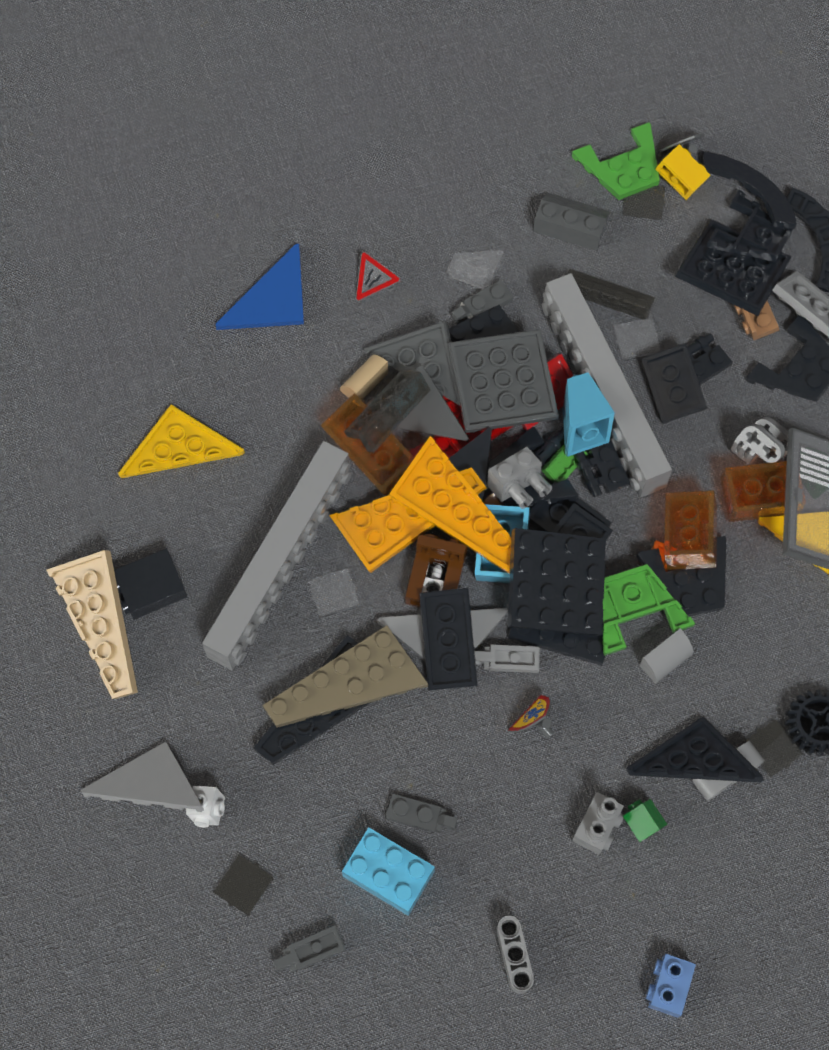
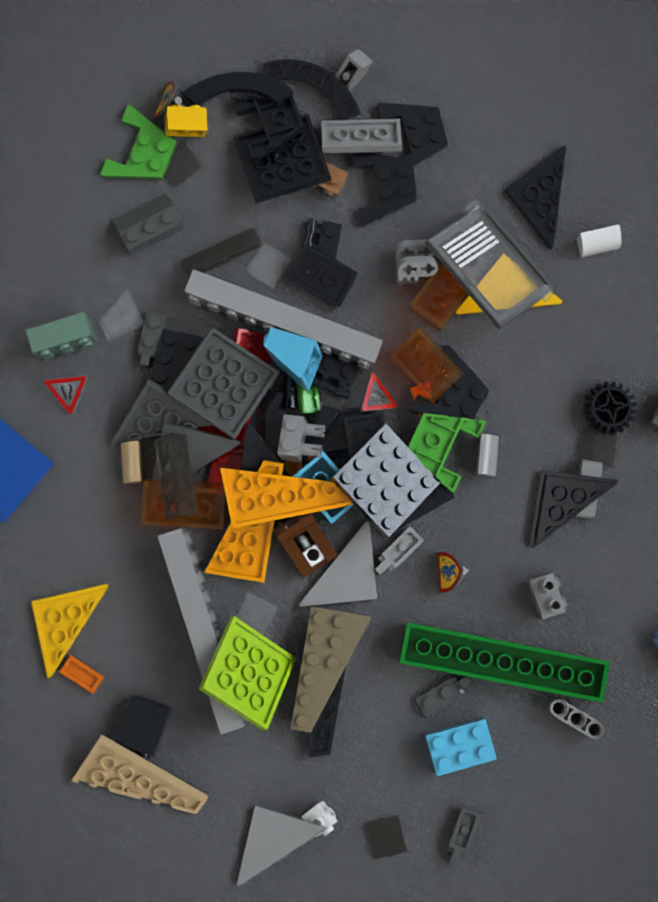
camera: 50 degrees left, 15 degrees up
black tile [419,588,478,691] -> none
brick [623,799,668,842] -> none
none -> sand green brick [26,312,97,361]
none -> orange tile [59,655,105,694]
none -> lime plate [199,616,296,731]
none -> piece [360,372,398,412]
none -> green brick [399,622,610,703]

